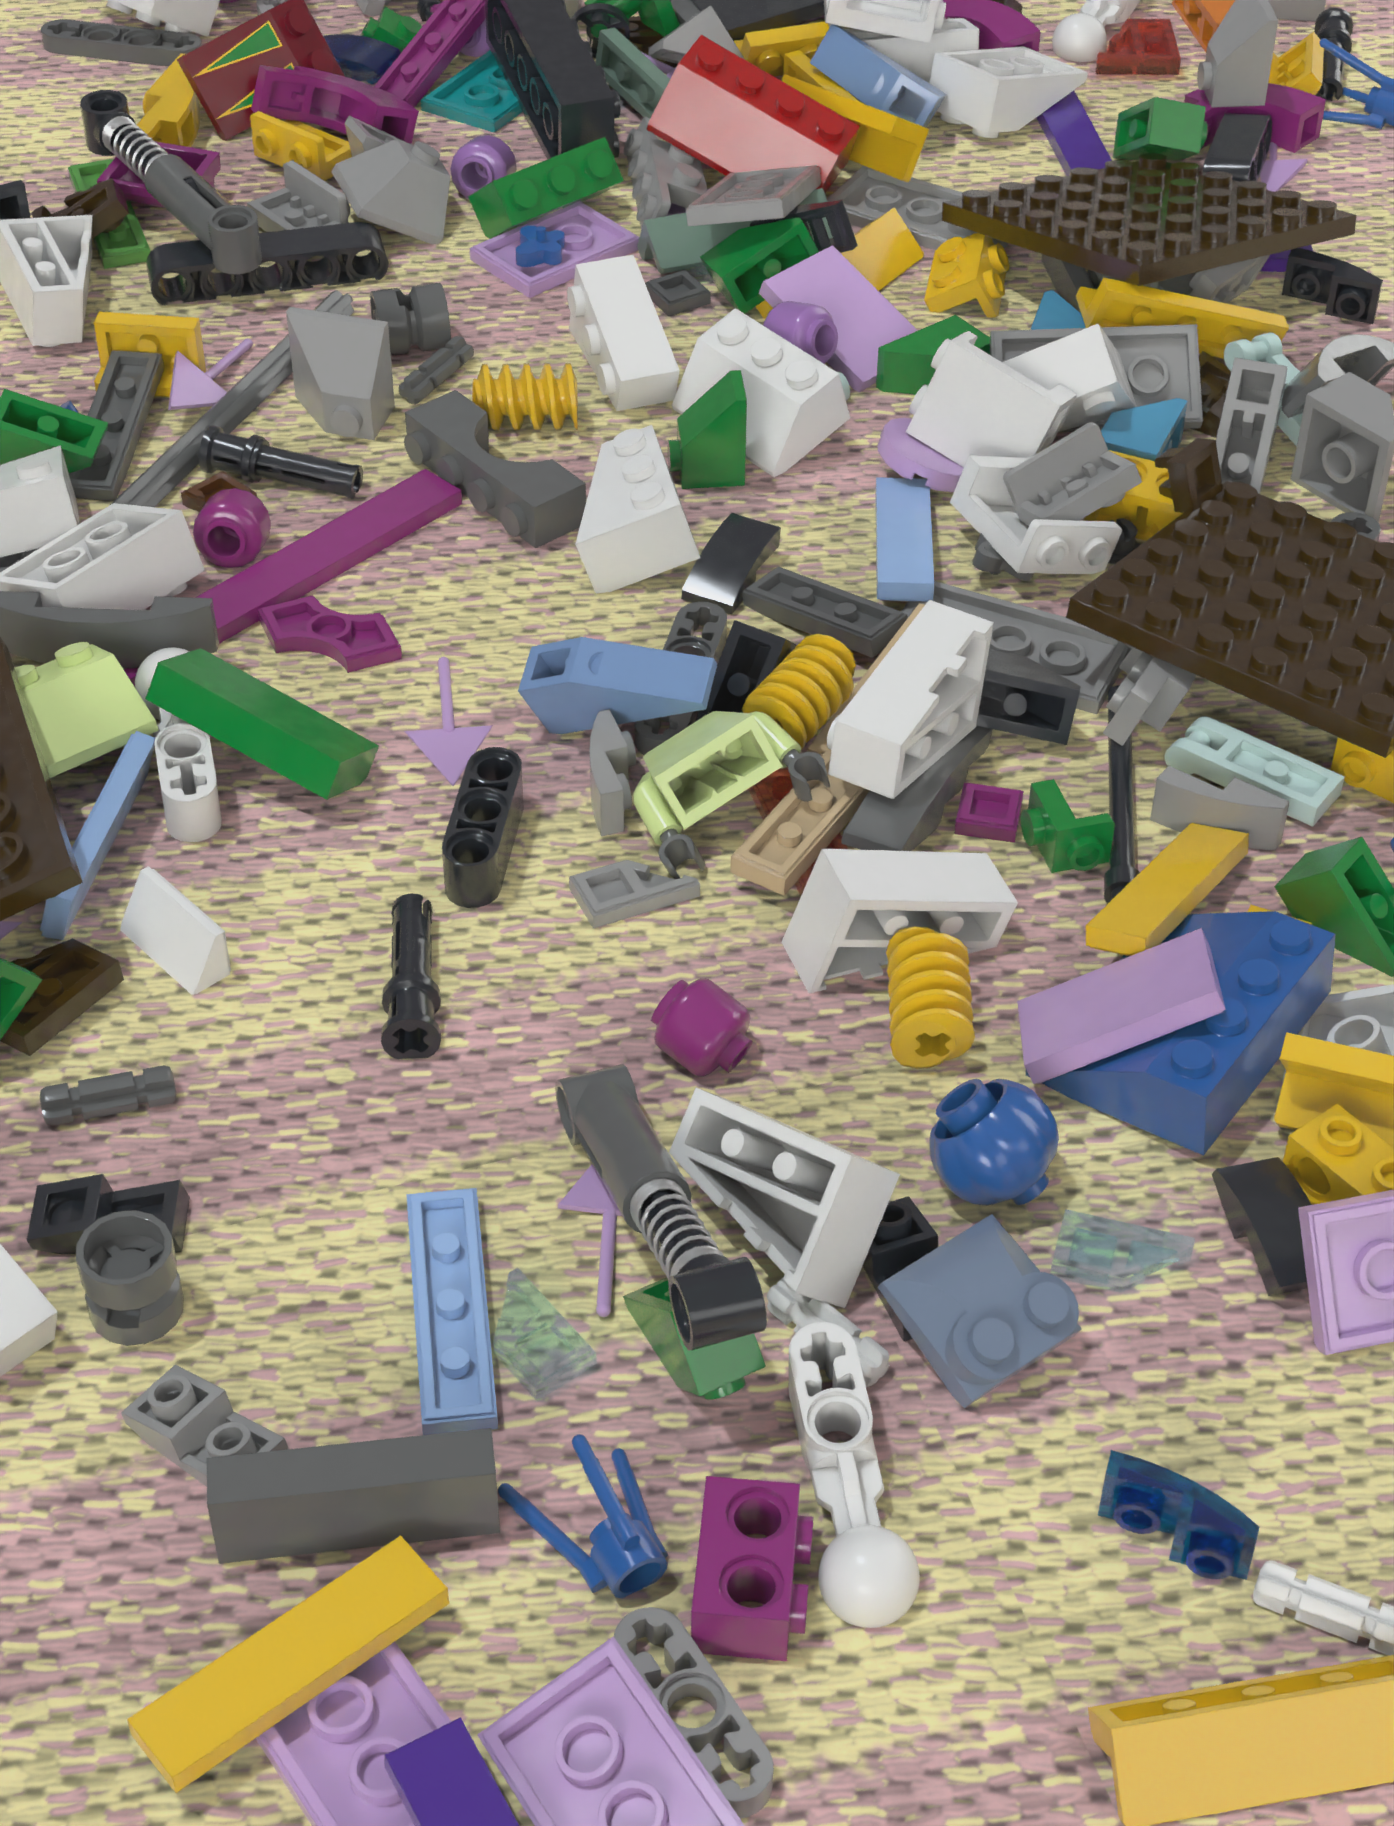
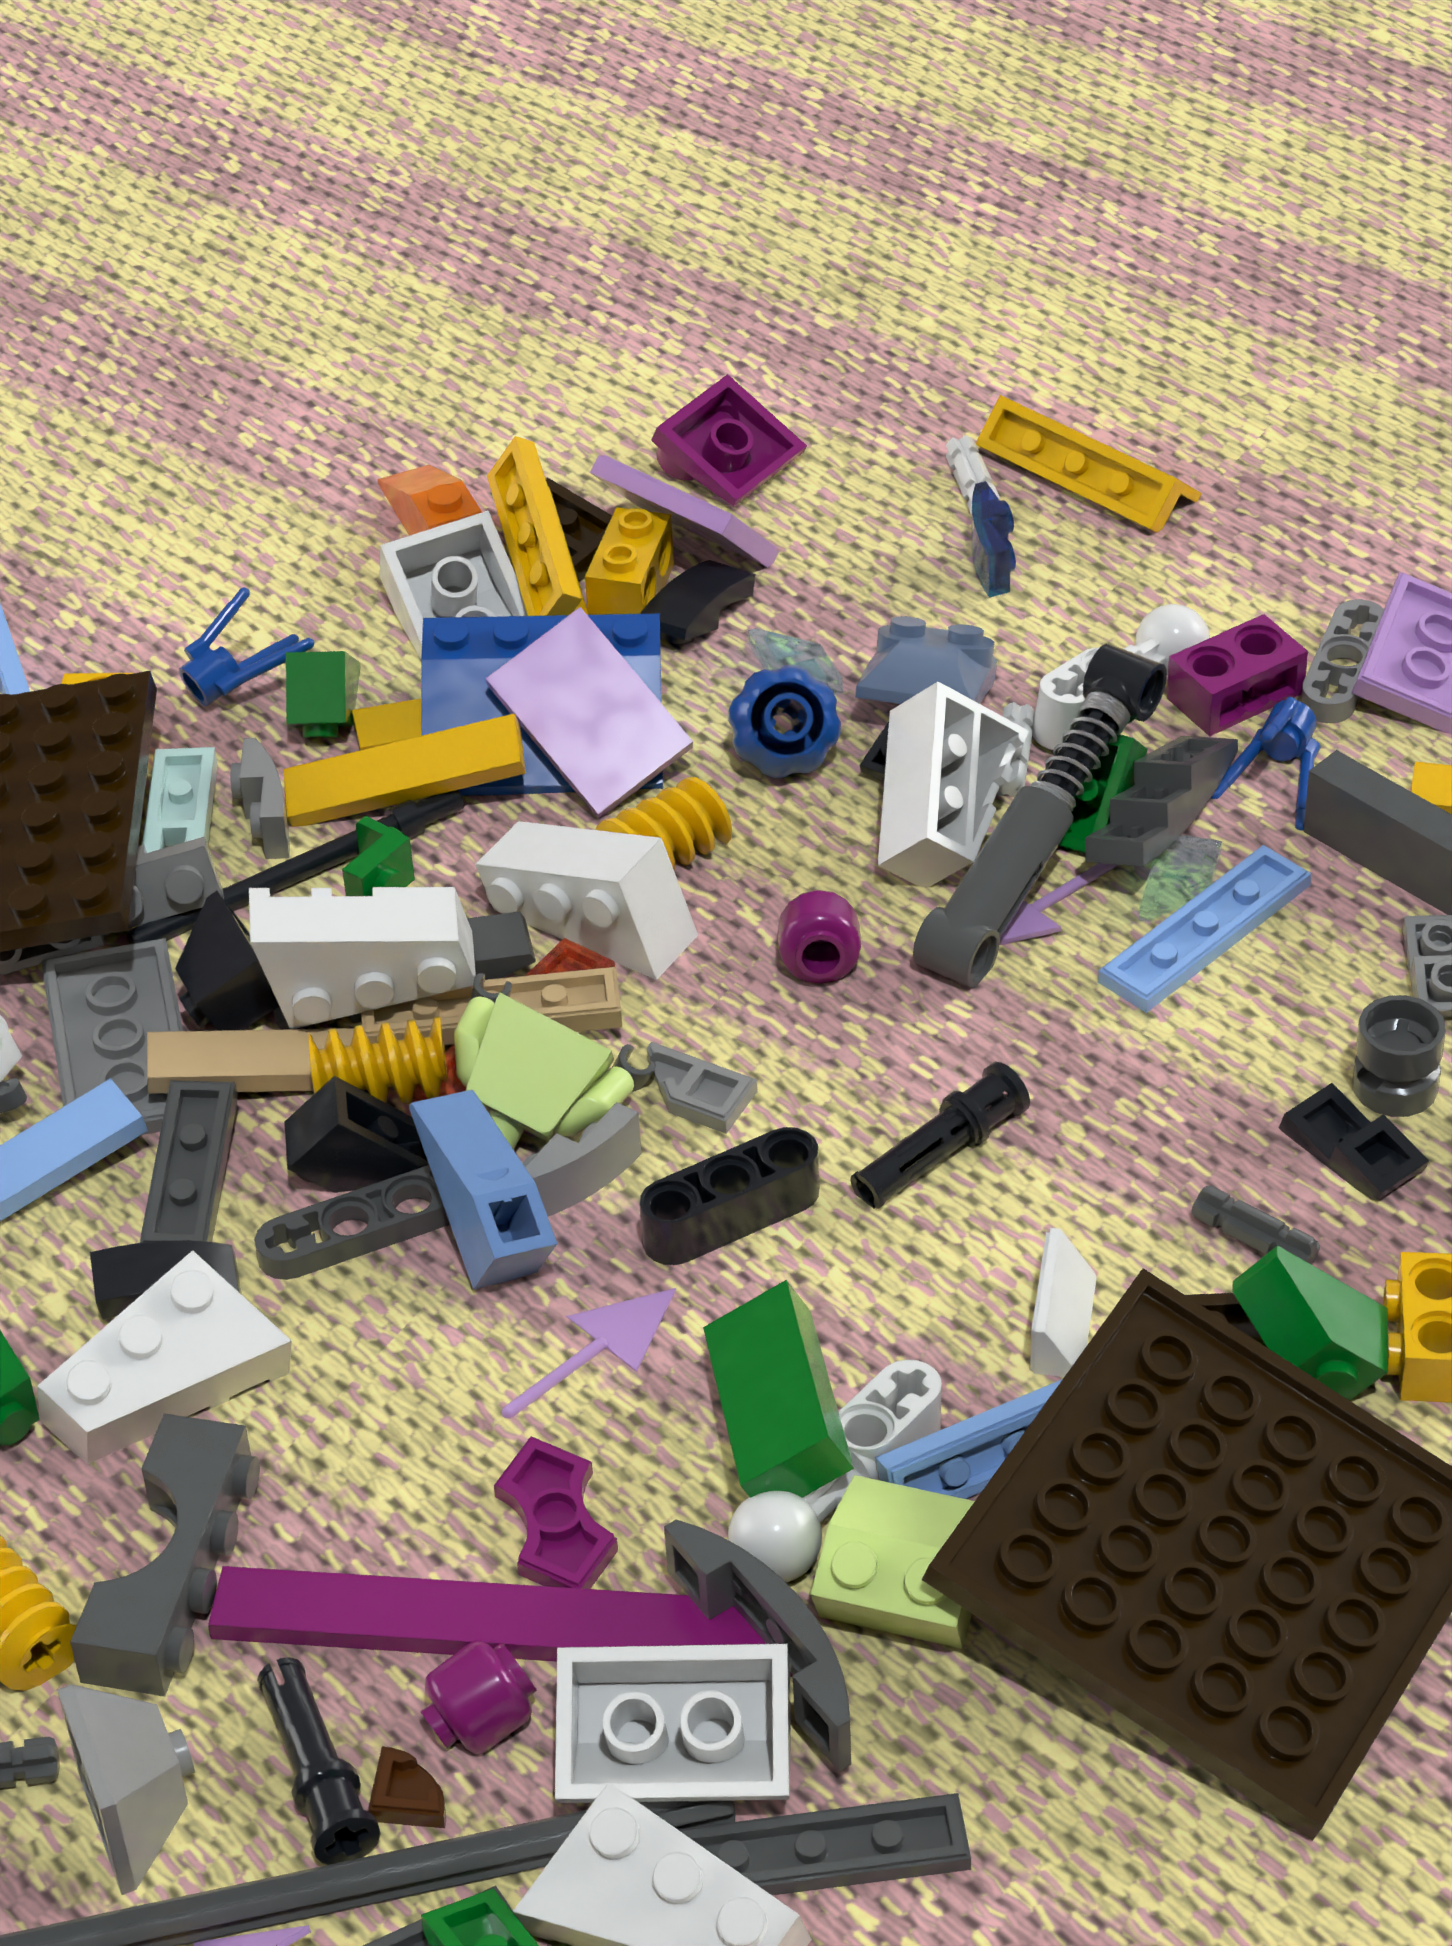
camera: 125 degrees left, 0 degrees up
none -> dark grey slope [1085,736,1238,867]

